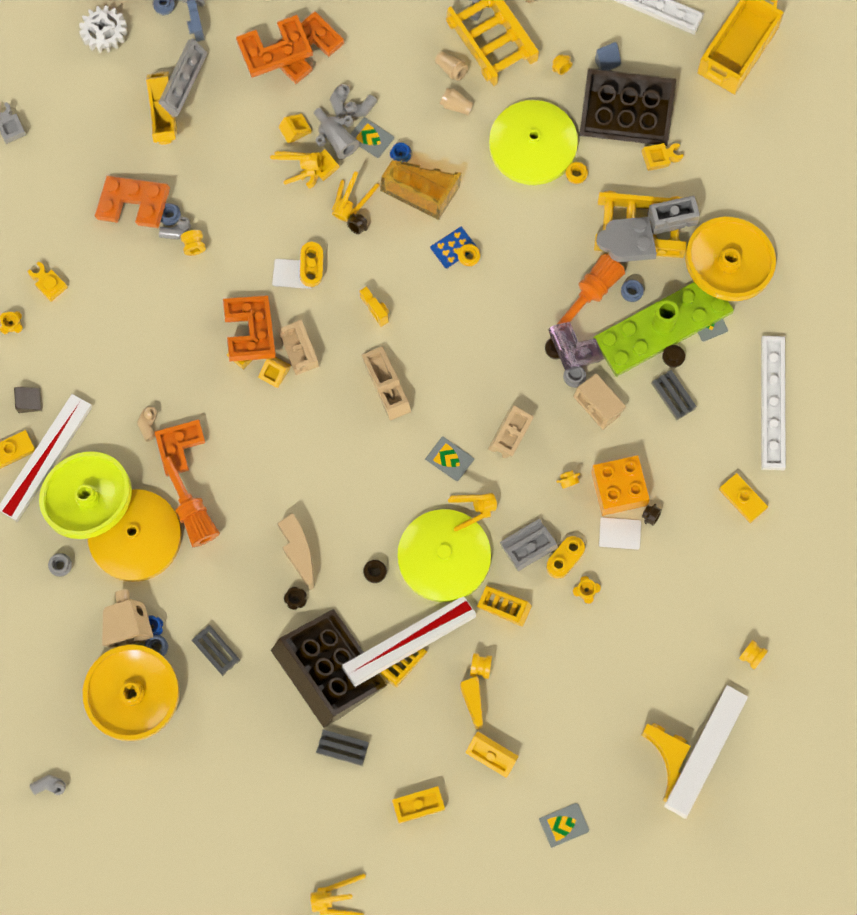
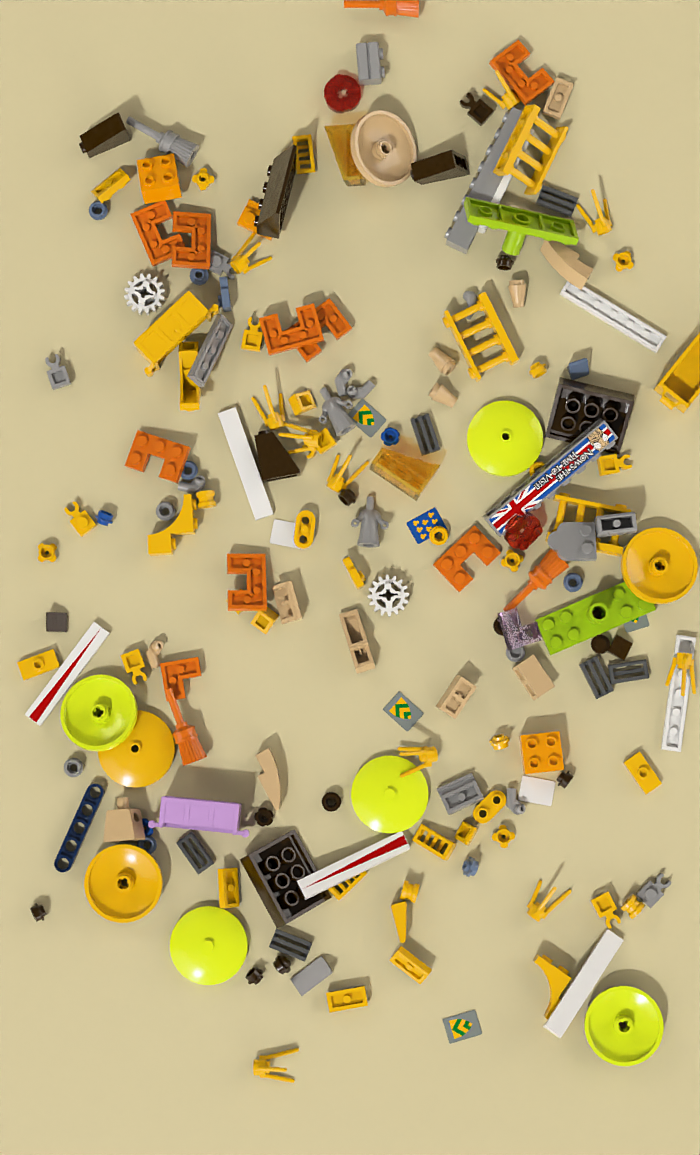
camera: 10 degrees right, 10 degrees up
light grey arm [29,775,66,795] -> none
none -> dark brown plate [30,903,46,922]
none -> dark blue beam [54,784,105,873]
none -> blue plate [95,510,113,526]
none -> yellow plate [120,649,147,685]
none -> yellow container [134,291,220,377]
none -> yellow arch [147,494,198,556]
none -> lavender container [148,796,250,837]
none -> light grey plate [156,502,175,521]
none -> neon yellow dish [170,906,248,985]
none -> white tile [218,407,273,521]
none -> yellow plate [218,868,240,908]
none -> yellow plate [241,317,263,352]
none -> dark brown plate [245,966,263,985]
none -> yellow plant [251,385,286,431]
none -> dark brown slope [254,430,301,483]
none -> dark brown plate [273,955,291,974]
none -> light grey slope [290,956,333,996]
none -> light grey piece [351,497,389,548]
none -> white gear [368,575,409,617]
none -> dark grey tile [410,413,440,456]
none -> orange plate [433,525,501,592]
none -> yellow slope [454,821,478,846]
none -> sand blue plate [462,856,479,877]
none -> brick [483,418,618,537]
none -> yellow plate [501,549,524,572]
none -> clear red plate [504,512,543,550]
none -> light grey arm [506,788,526,815]
none -> yellow plant [527,880,571,922]
none -> neon yellow dish [584,986,664,1066]
none -> yellow plate [590,891,621,928]
none -> dark brown slope [607,634,633,661]
none -> dark grey tile [608,659,649,684]
none -> light grey plate [636,873,671,908]
none -> yellow plant [665,652,696,696]

